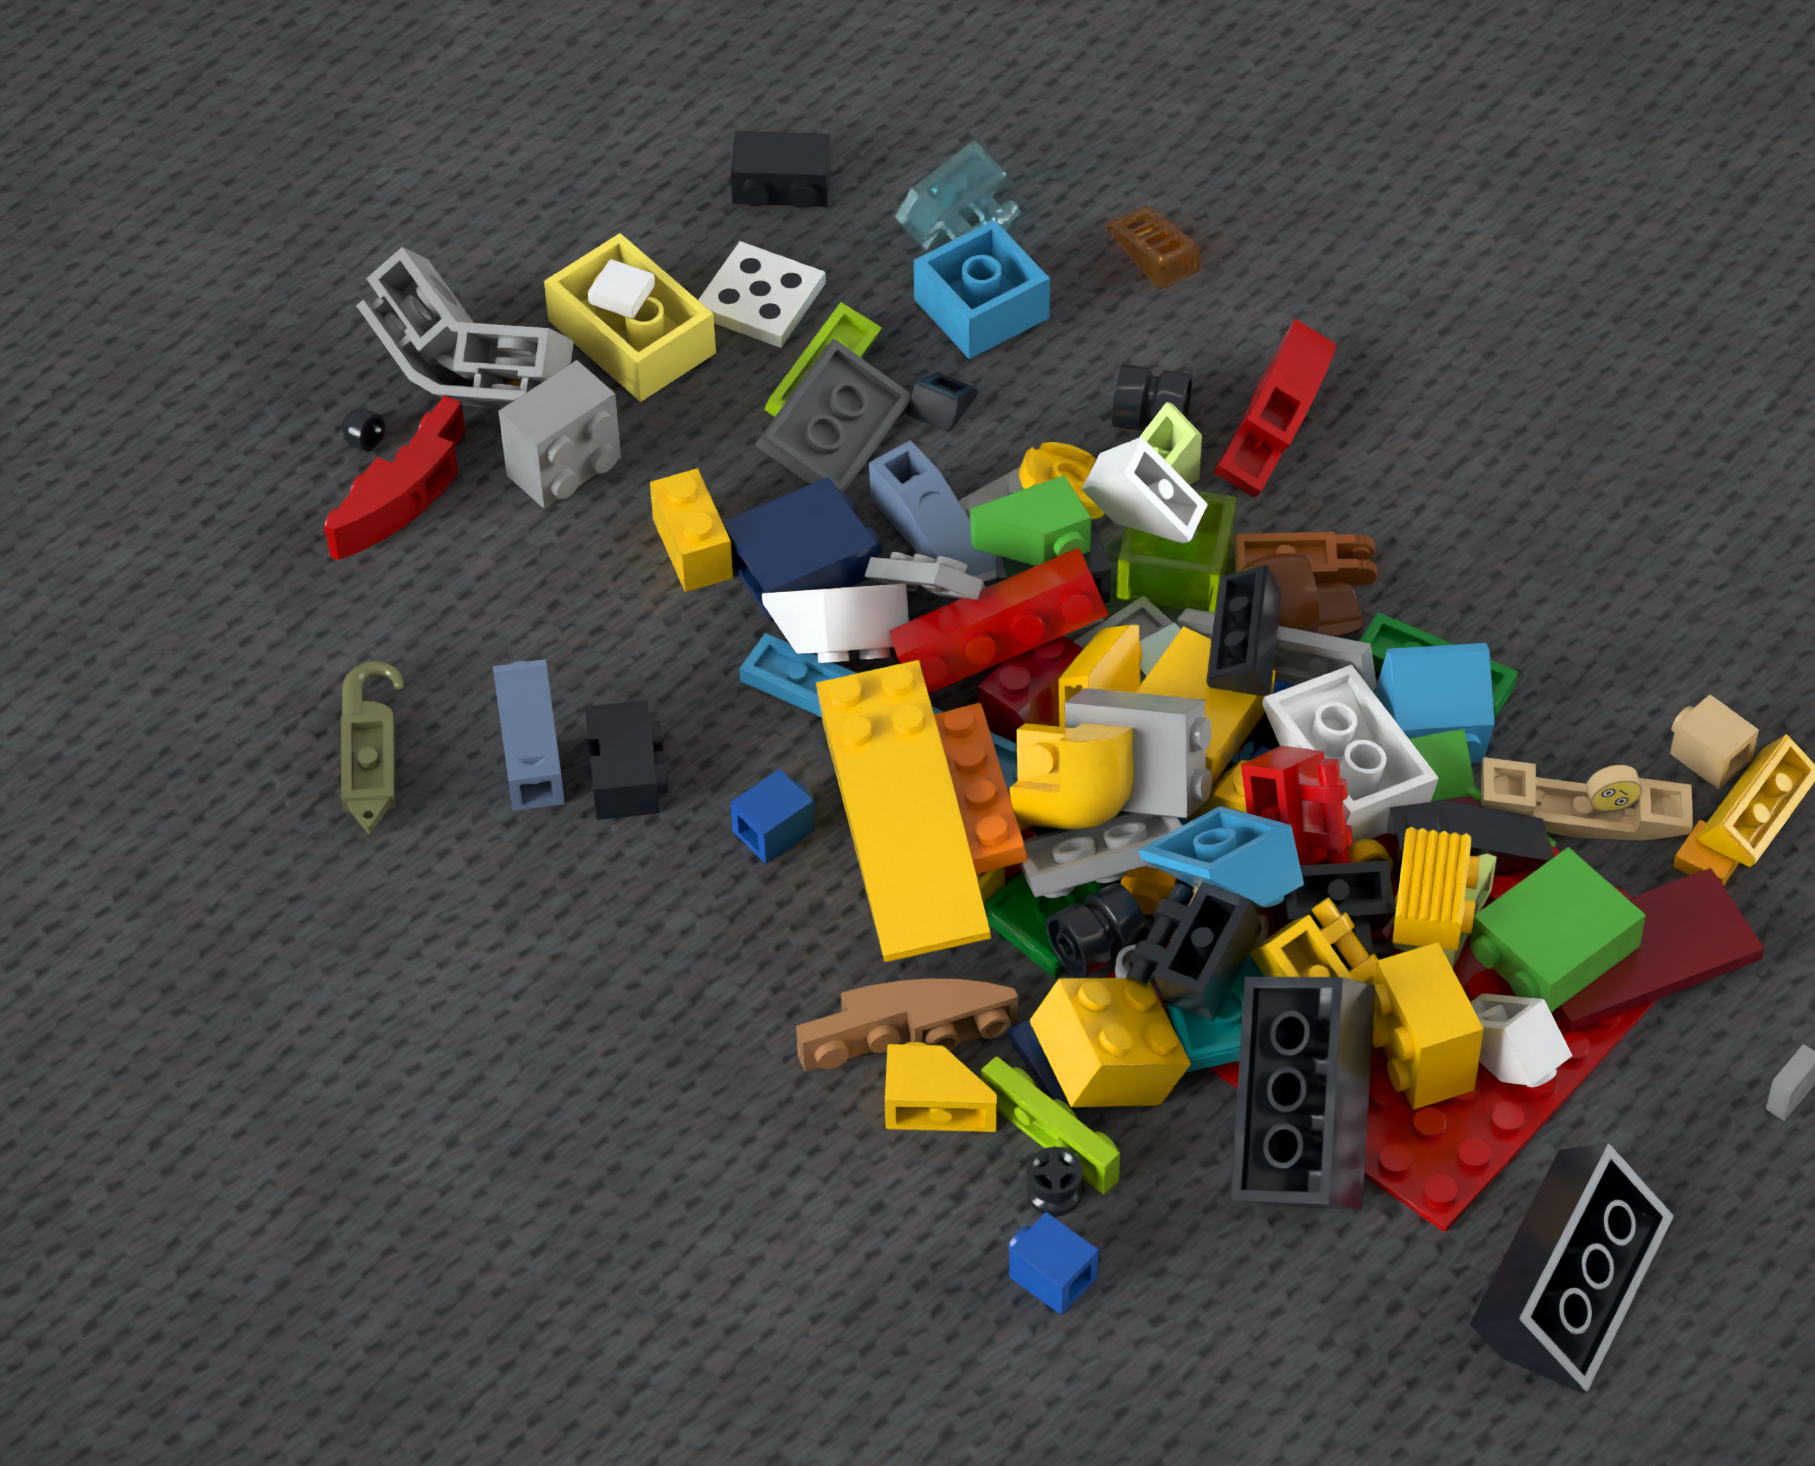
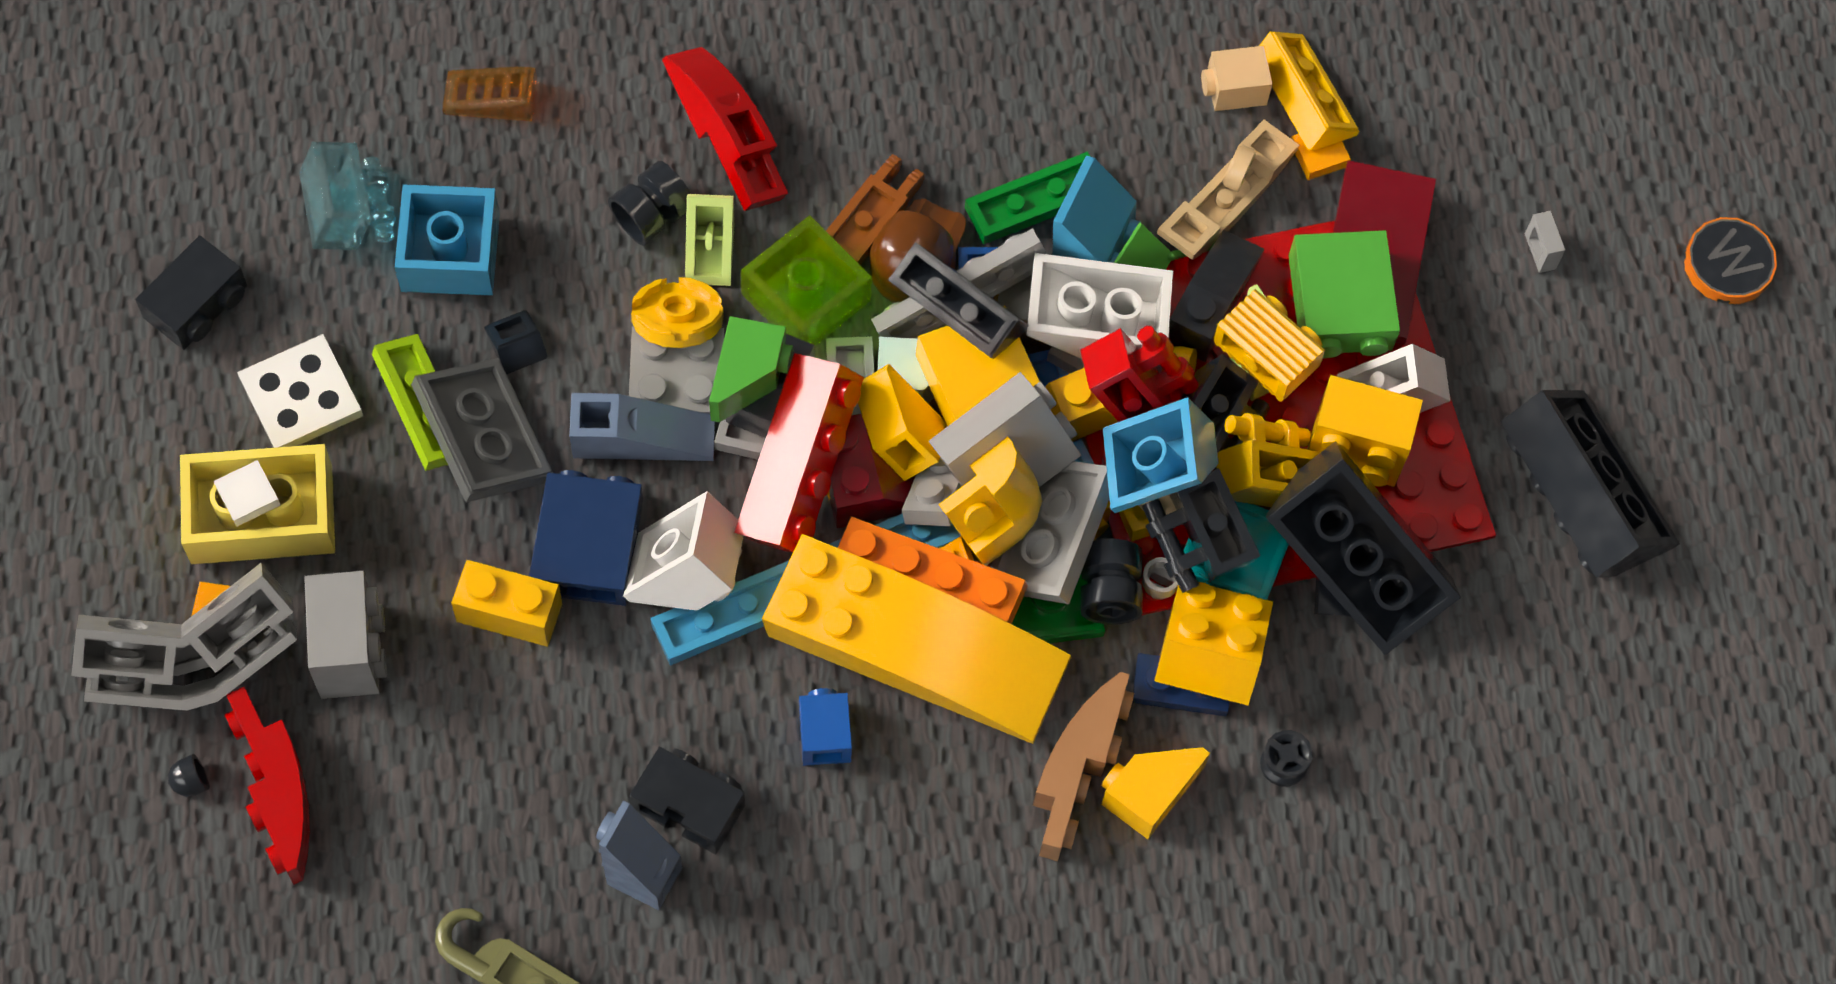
camera: 60 degrees left, 15 degrees up
light grey plate [865,552,984,600] -> none
lime plate [981,1056,1120,1195] -> none
blue brick [1008,1212,1099,1315] -> none
white slope [1082,437,1208,543] -> none

